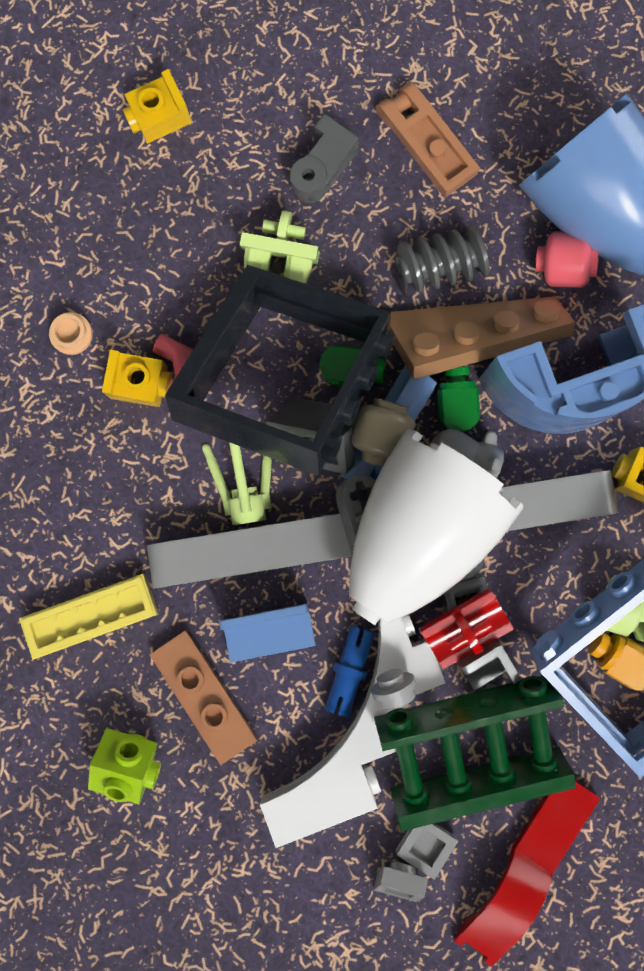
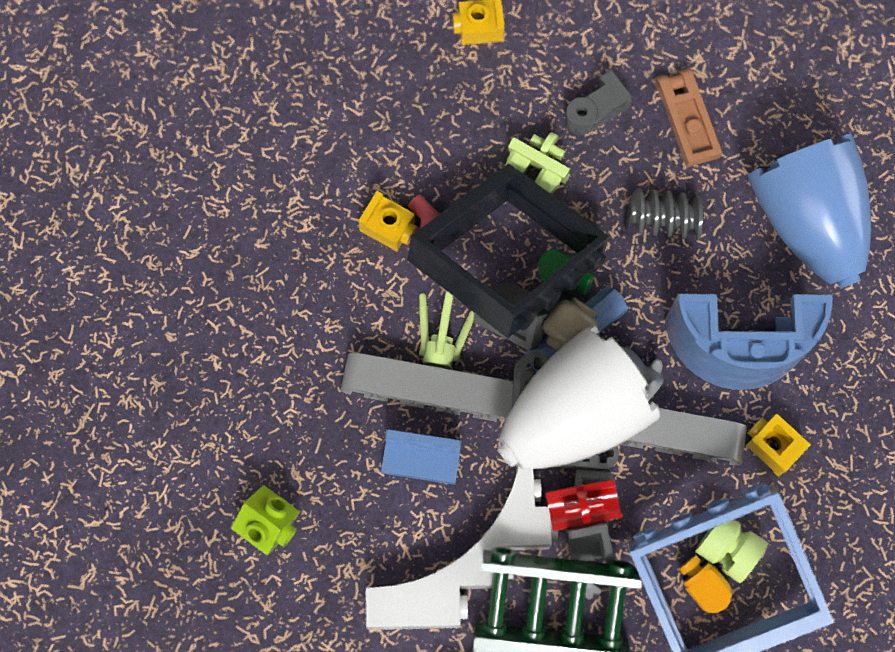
camera: 15 degrees right, 10 degrees down
light yellow plate [19,574,159,660] -> none
light nougat plate [49,312,93,355] -> none
nougat plate [149,630,258,766] -> none
blue pin [323,625,376,718] -> none
light grey plate [371,669,416,709] -> none
medium nougat wing [390,296,575,380] -> none
green arm [437,366,480,432] -> none
coral head [536,231,599,288] -> none

